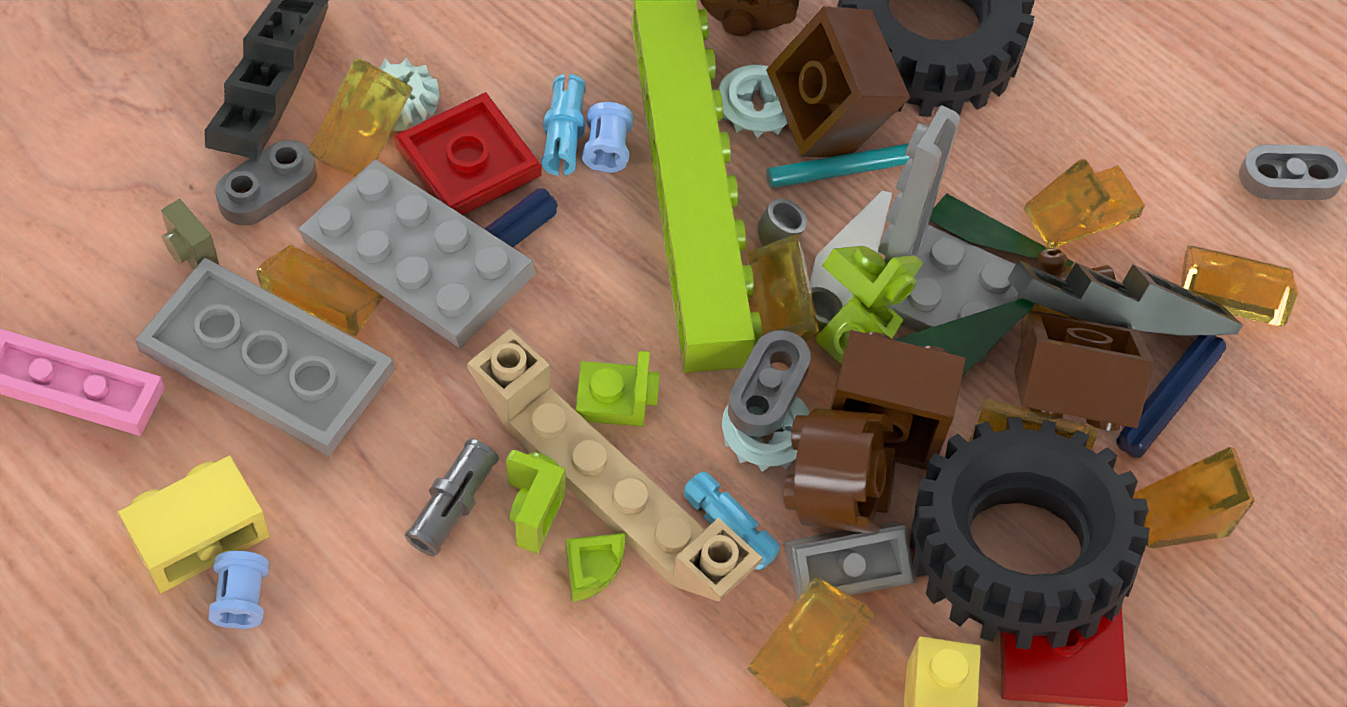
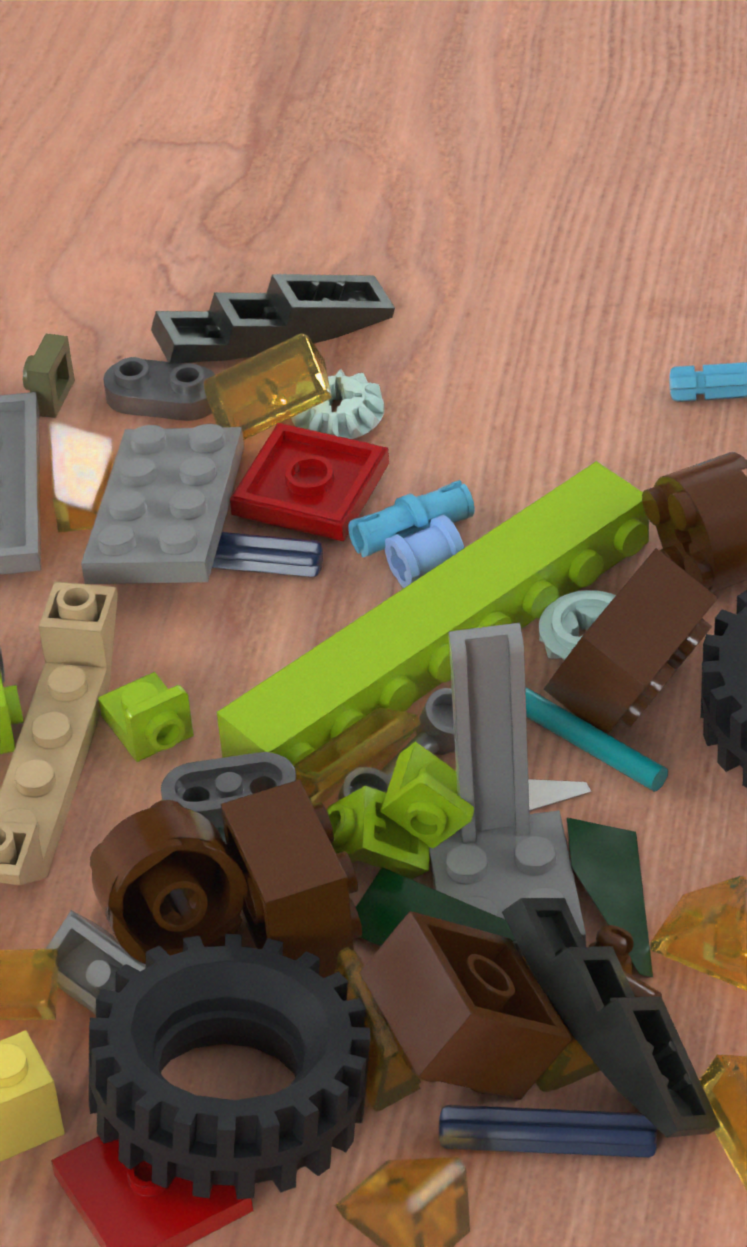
camera: 65 degrees right, 15 degrees down
medium azure axle [683,471,780,570] -> none

